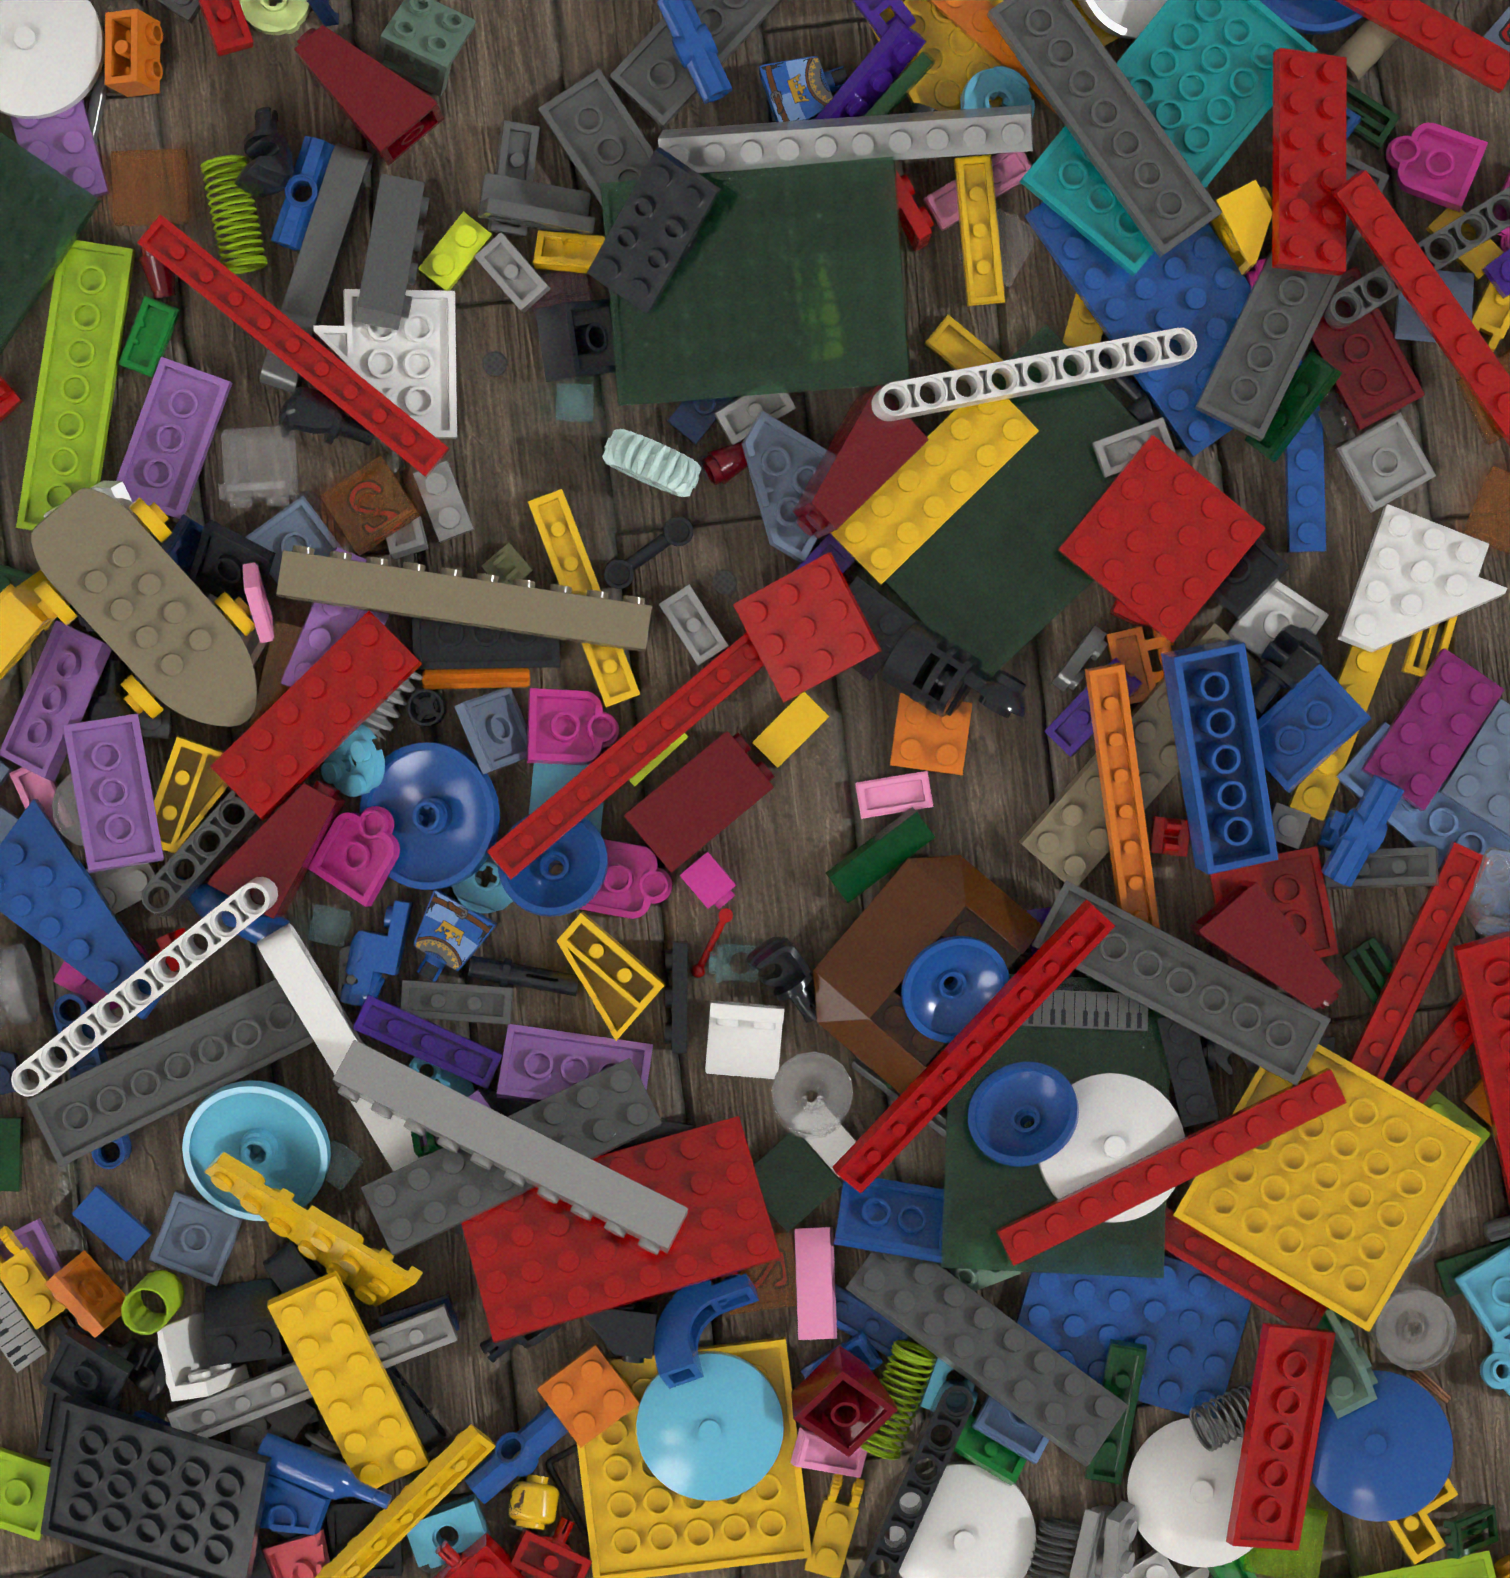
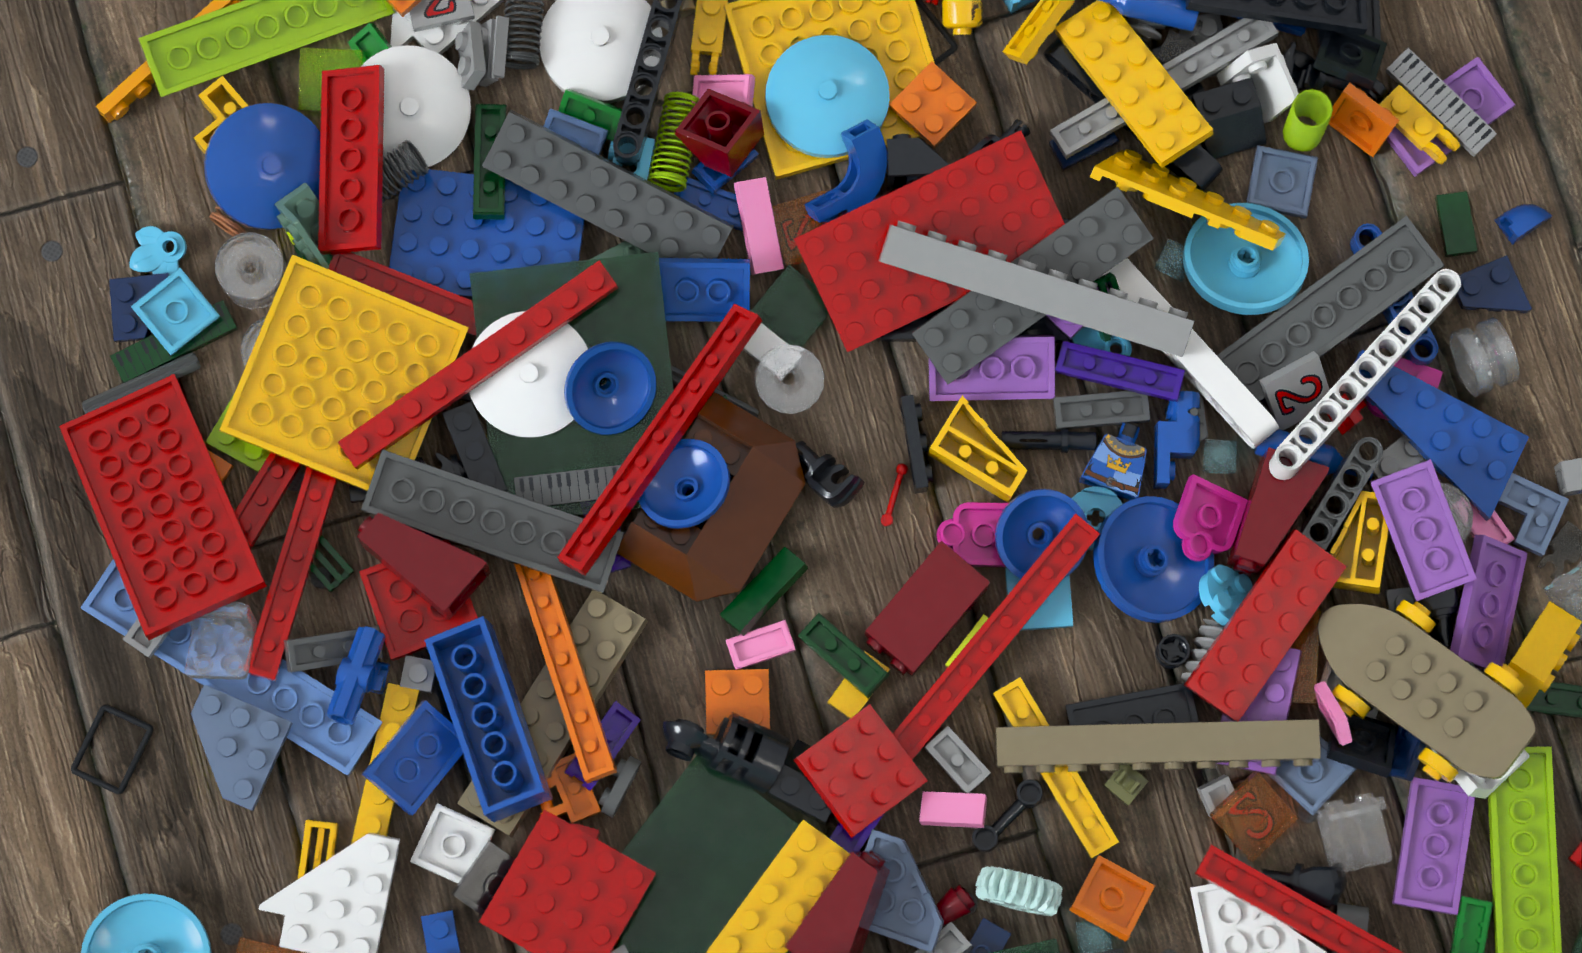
camera: 170 degrees right, 10 degrees down
blue tile [72,1185,153,1262] -> none
light grey plate [413,461,474,543] -> none
orange axle [422,668,531,689] -> none
sand blue tile [454,688,528,775] -> none
blue piece [464,1405,568,1504] -> none
dark pink plate [527,688,619,765] -> none
dark pink brick [680,851,736,909] -> none
white bracket [705,1000,784,1079] -> none
clear light blue bracket [709,944,758,983] -> none
red tile [1149,816,1190,857] -> none
black piece [1252,624,1325,714] -> none
magenta plate [1361,648,1505,811] -> none
dark green tile [1444,1504,1499,1559] -> none
none -> dark green tile [798,613,890,699]
none -> bright pink tile [919,791,987,828]
none -> orange plate [1069,855,1155,942]
none -> light grey tile [1259,351,1330,430]

